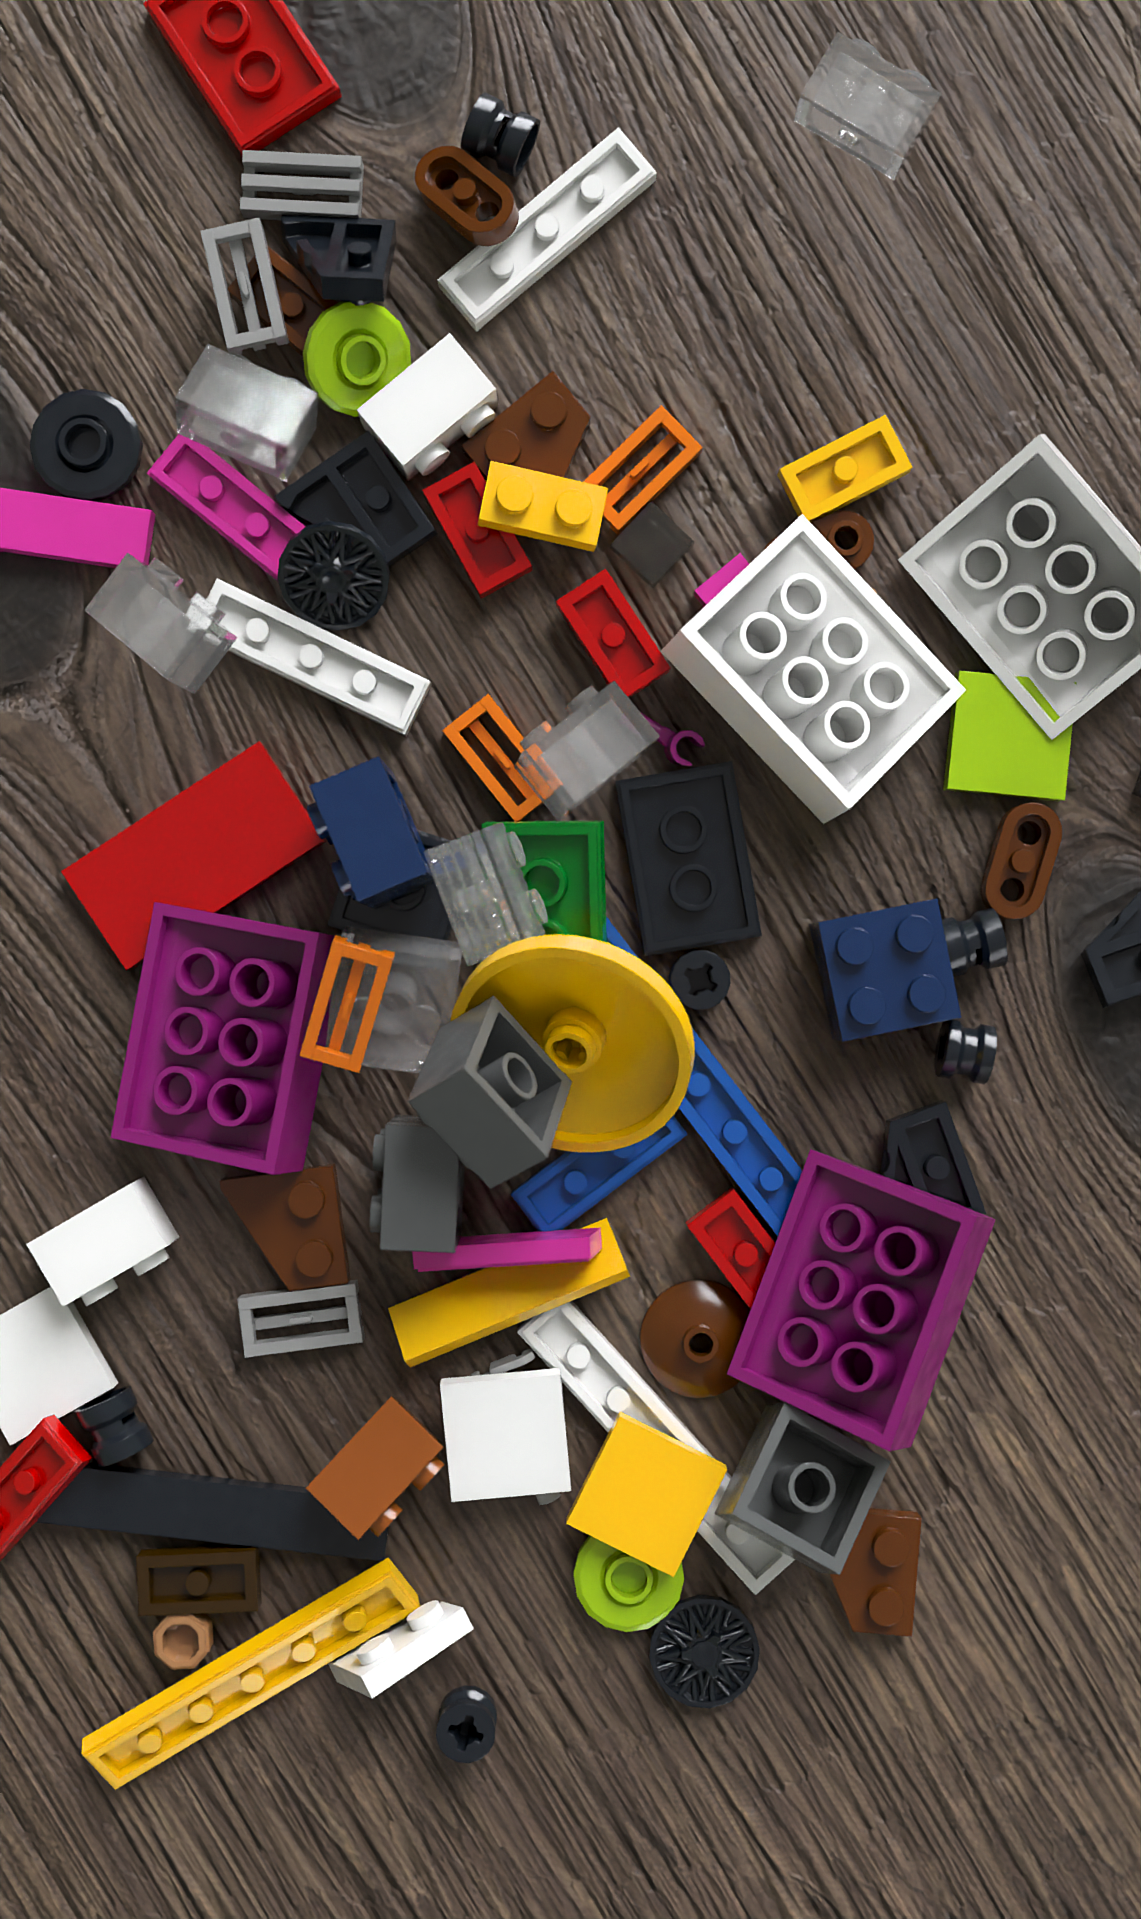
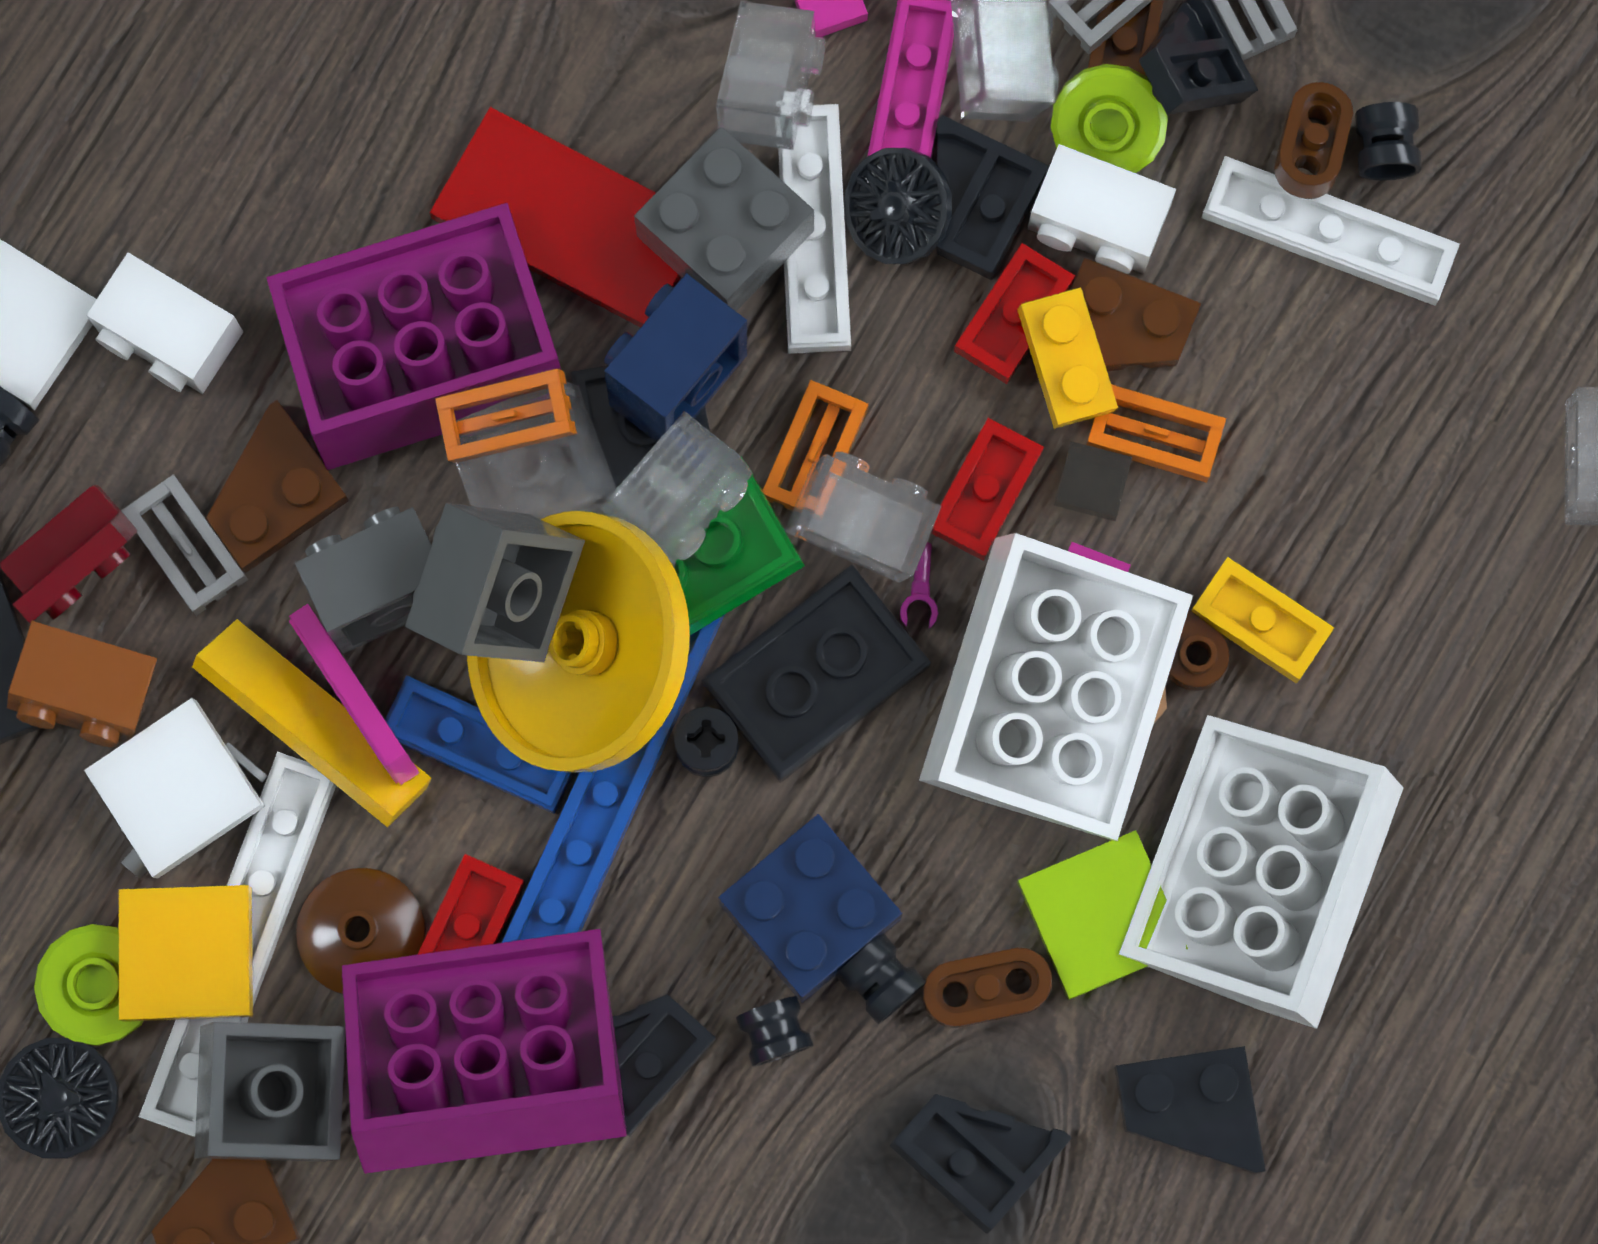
camera: 60 degrees right, 10 degrees down
none -> dark red bracket [0,485,138,623]
none -> dark grey brick [634,126,814,311]

